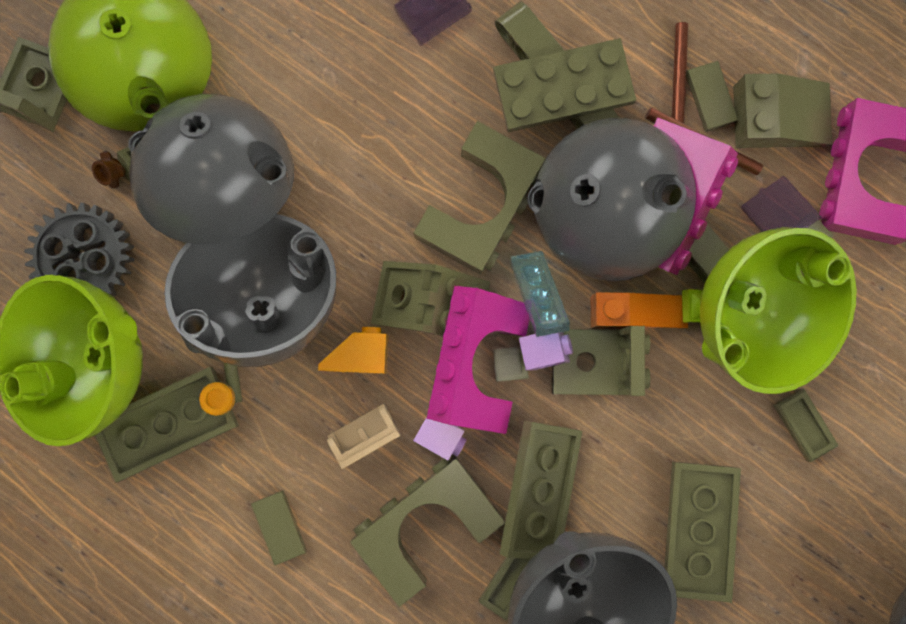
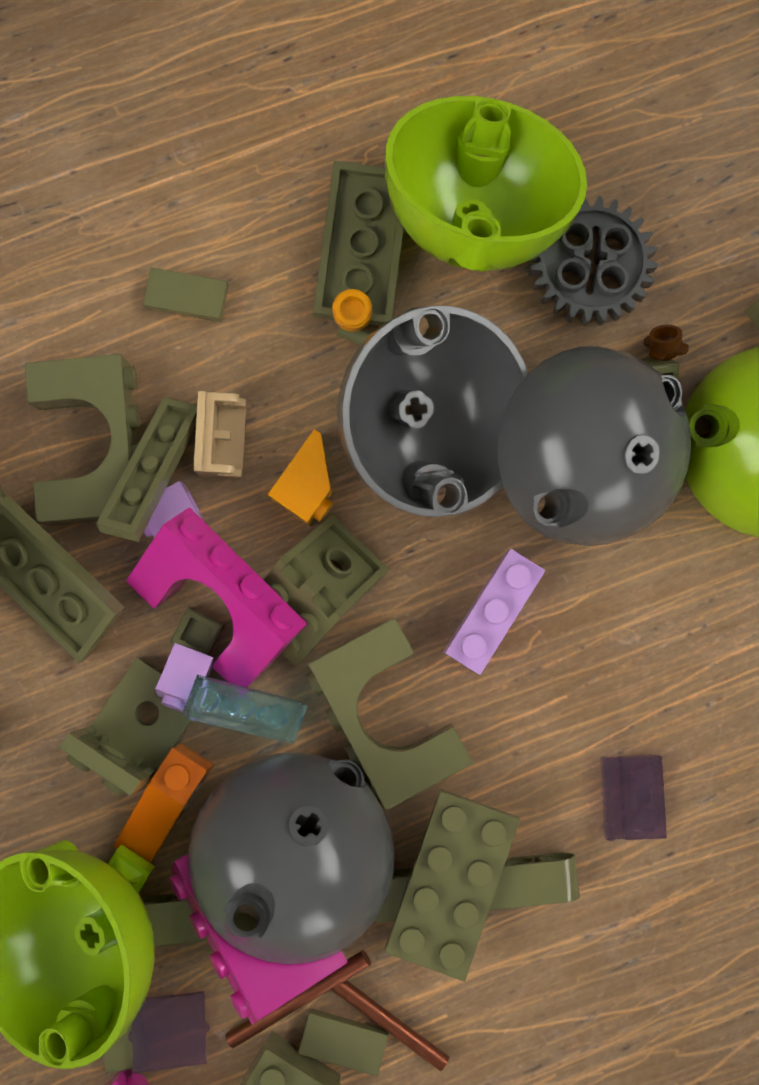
camera: 125 degrees right, 0 degrees up
none -> olive plate [96,397,197,542]
none -> lavender brick [443,549,546,675]

